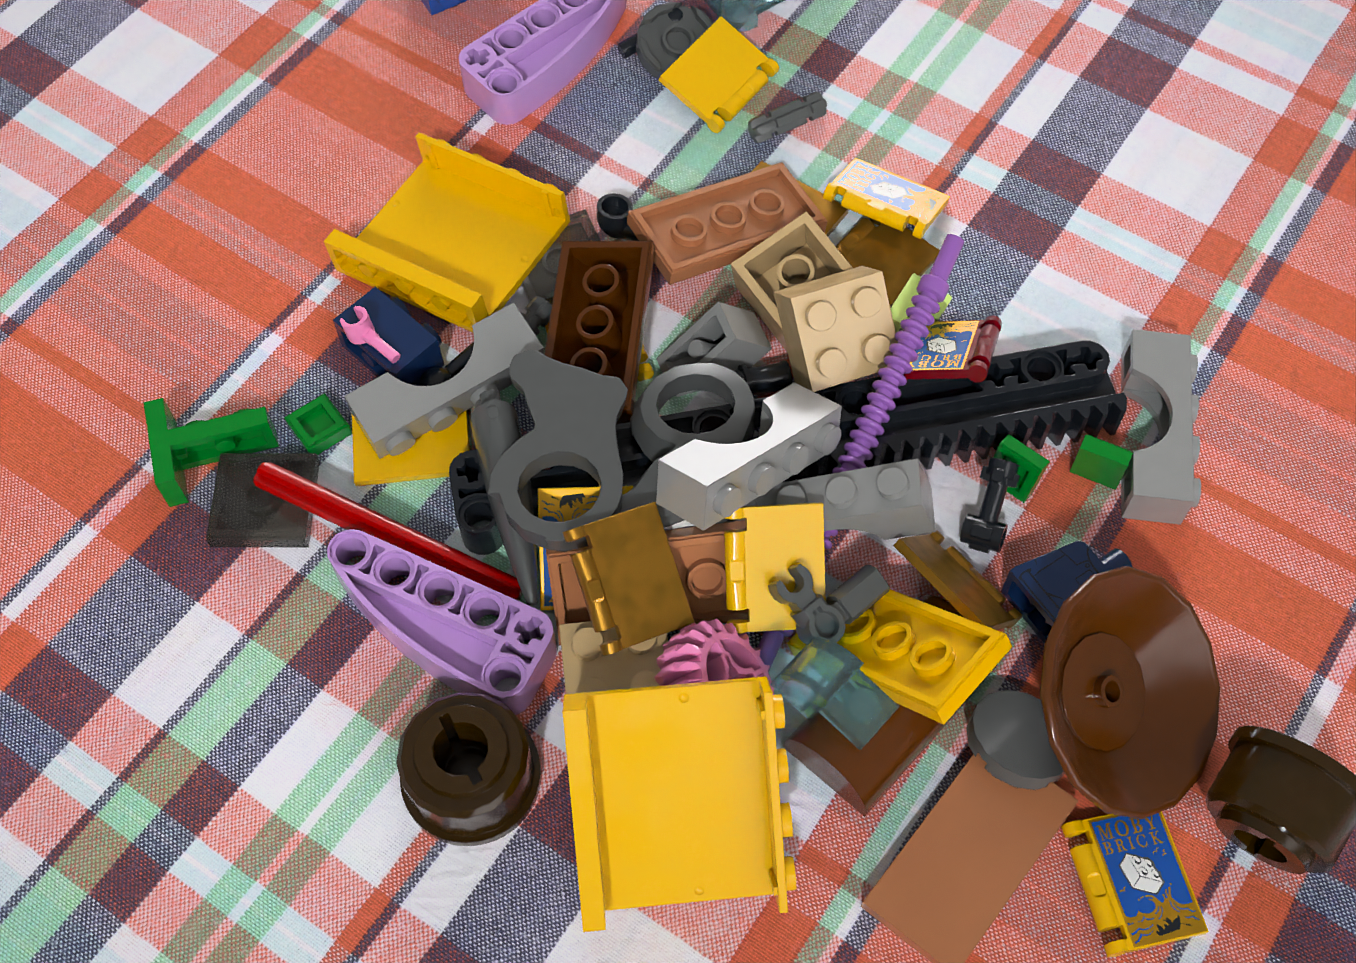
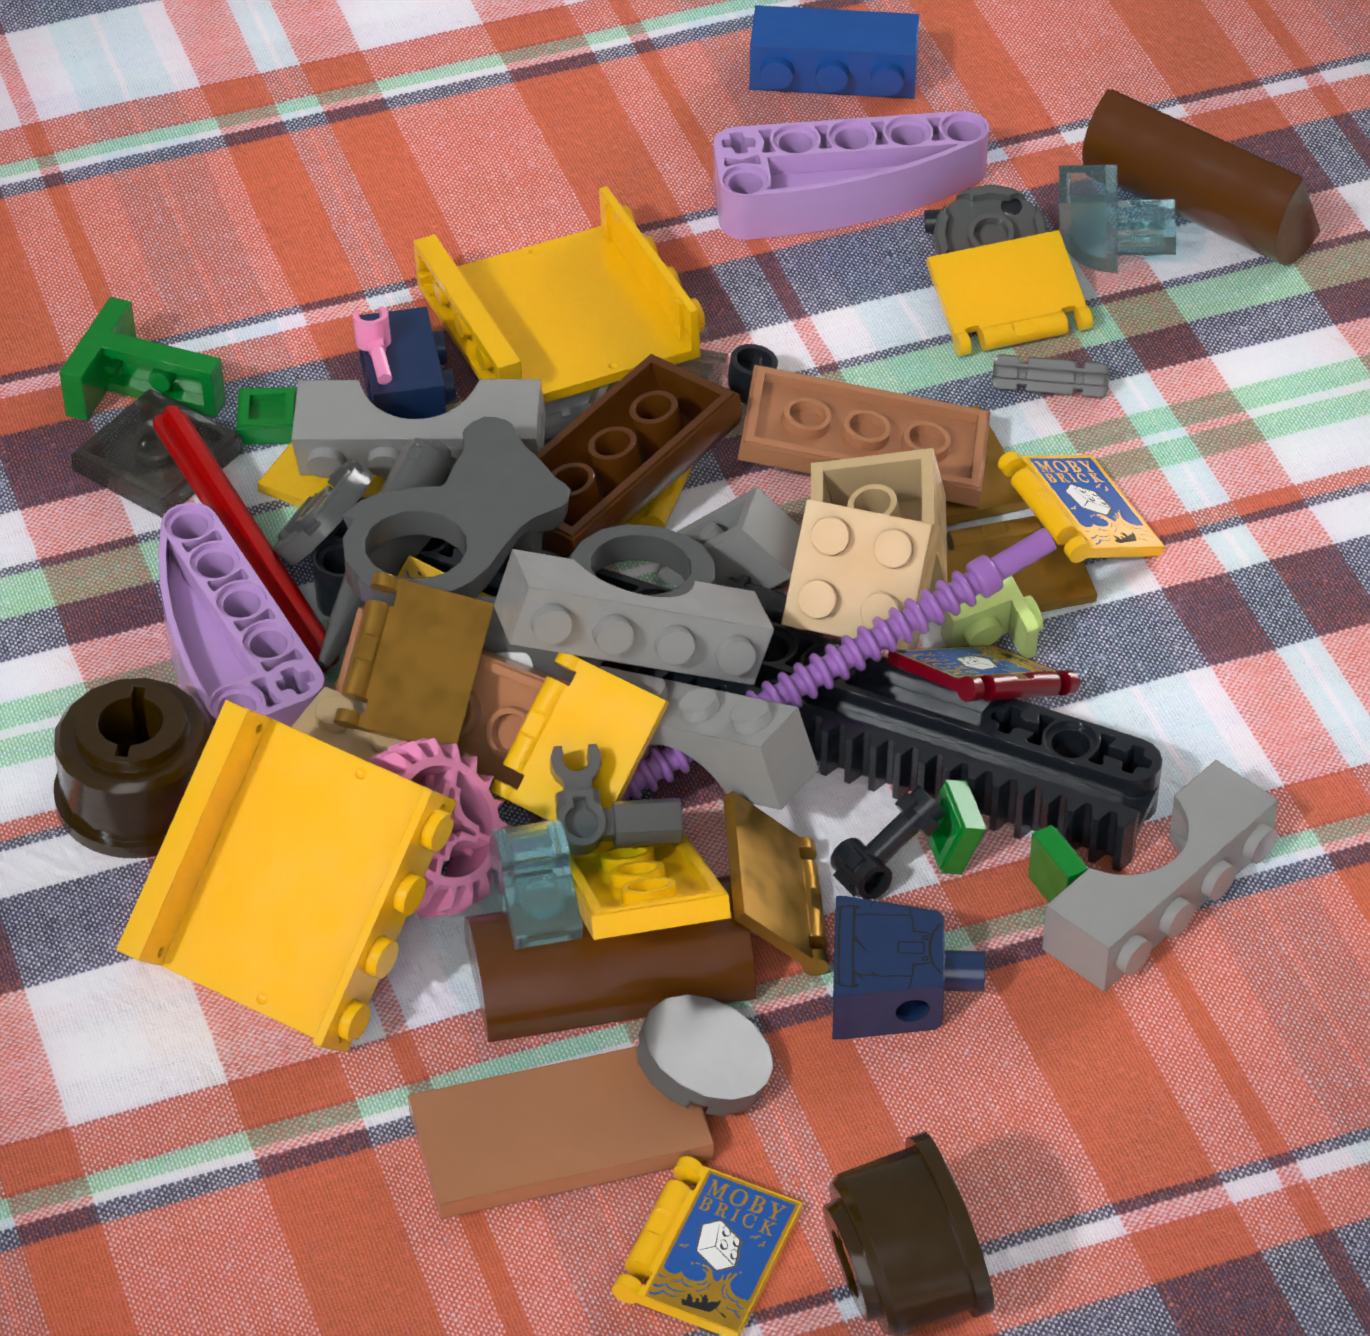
camera: 35 degrees right, 15 degrees down
reddish brown dish [1040,566,1220,819] -> none
none -> dark grey tile [274,459,373,567]

